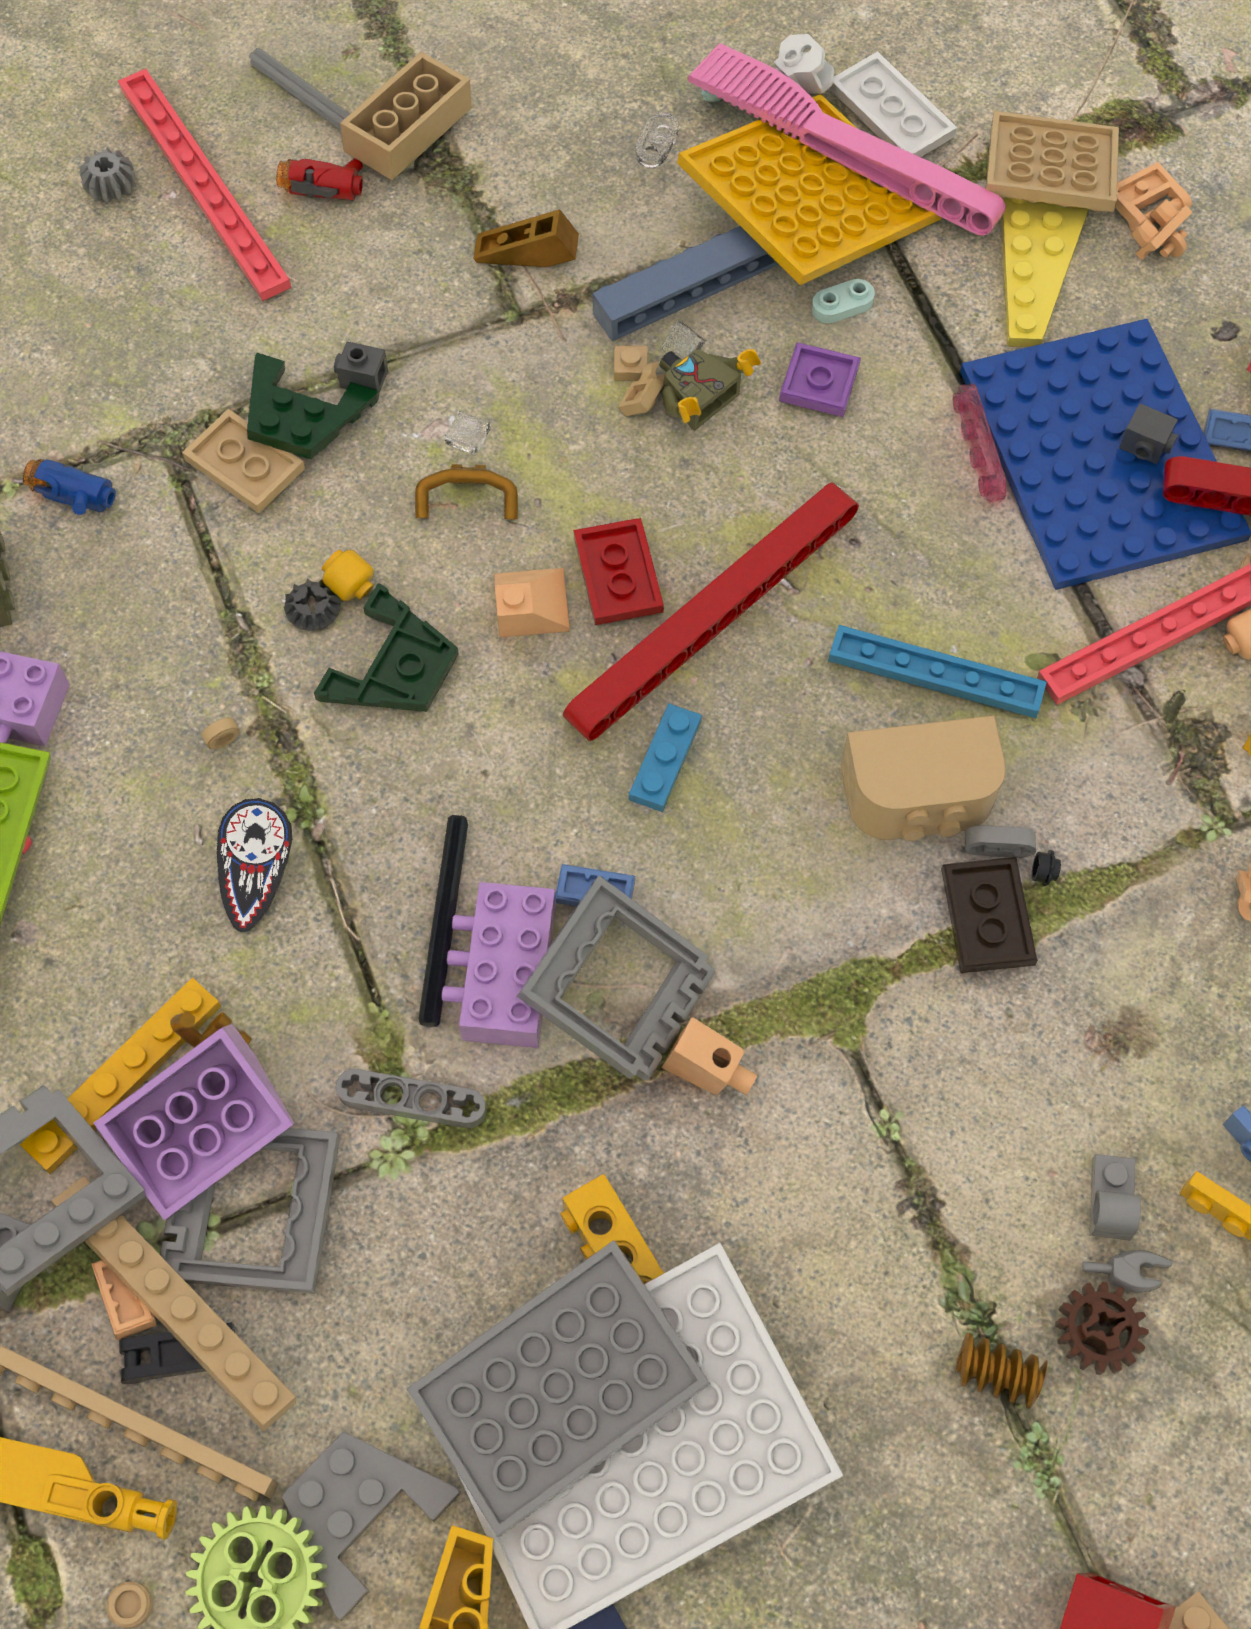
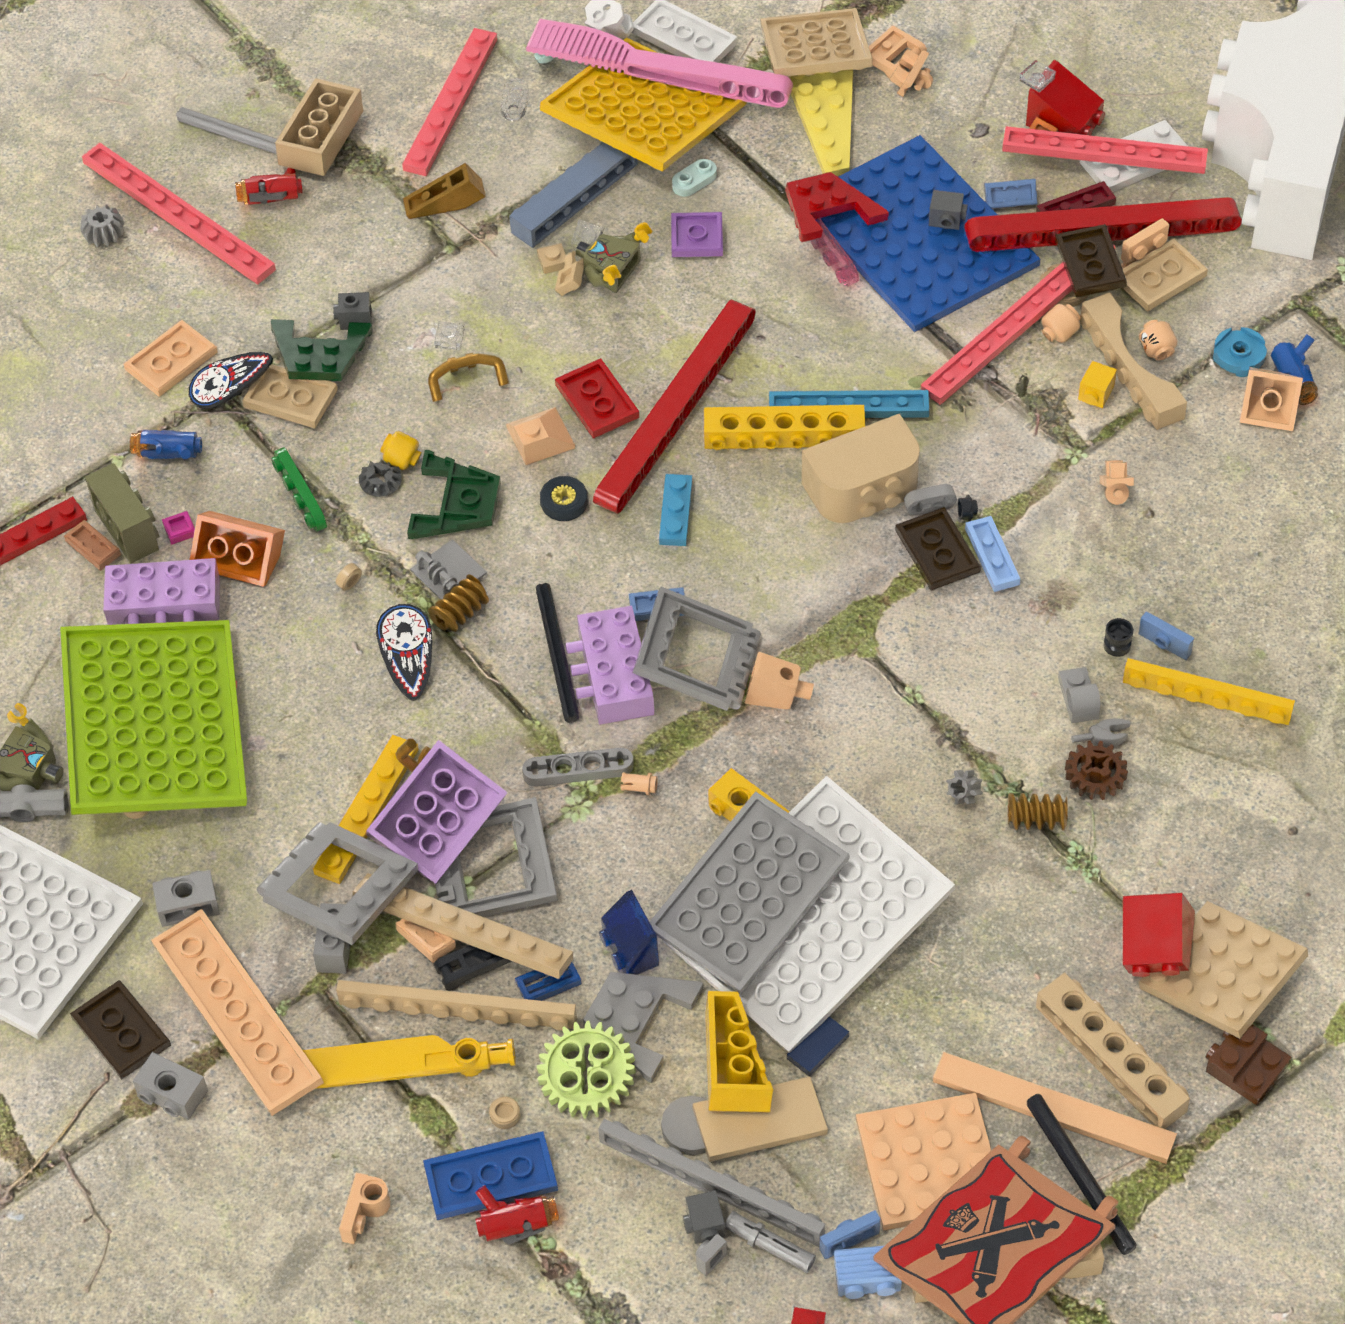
camera: 15 degrees left, 10 degrees down
none -> light nougat tile [124,320,218,397]
none -> dark pink tile [162,511,195,545]
none -> shield [188,352,273,409]
none -> orange slope [189,511,285,587]
none -> green plate [271,447,327,532]
none -> coral plate [402,28,497,176]
none -> light grey hinge [410,539,487,599]
none -> pearl gold piece [428,574,489,632]
none -> blue tile [515,962,582,1001]
none -> black bush [540,476,588,521]
none -> clear blue slope [599,889,659,975]
none -> light nougat pin [621,772,658,795]
none -> yellow brick [704,405,865,450]
none -> red wing [785,172,889,243]
none -> light grey gear [946,770,983,804]
none -> light blue plate [965,516,1021,592]
none -> black wheel [1103,618,1134,657]

